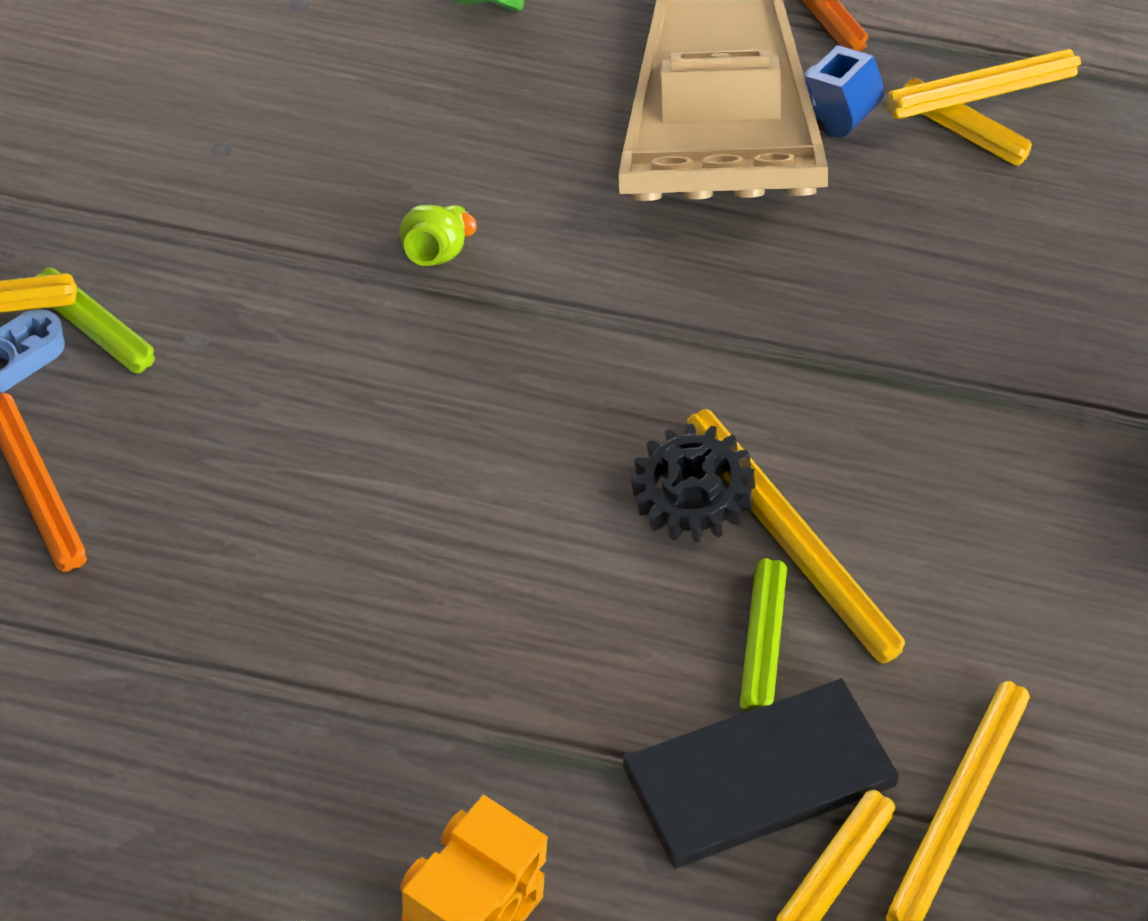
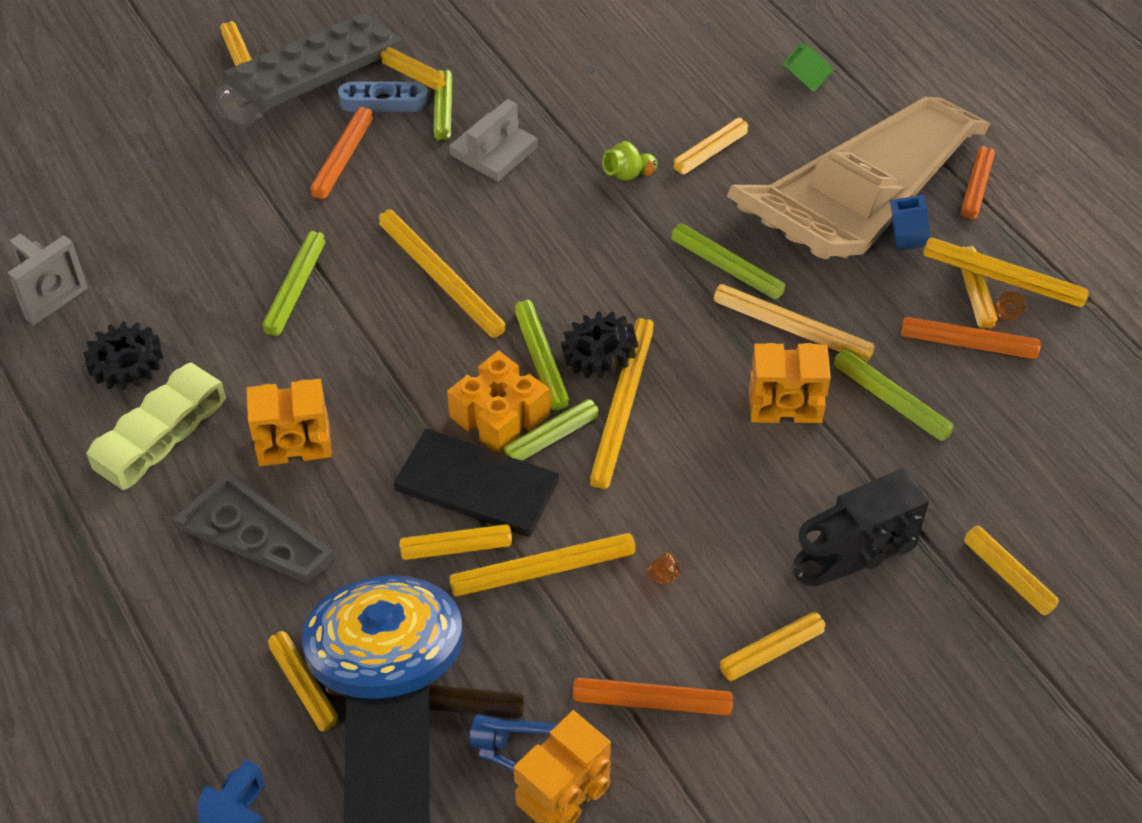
camera: 50 degrees right, 0 degrees up
none -> lime axle [262,231,325,336]
none -> yellow axle [379,210,506,338]
none -> light orange brick [447,350,550,454]
none -> light grey bracket [449,99,538,182]
none -> lime axle [515,300,569,411]
none -> clear orange hinge [646,550,680,584]
none -> lime axle [672,223,785,300]
none -> yellow axle [673,118,748,175]
none -> yellow axle [714,284,875,362]
none -> light orange brick [749,343,831,423]
none -> lime axle [834,349,954,441]
none -> orange axle [901,317,1041,359]
none -> clear orange hinge [995,291,1026,321]

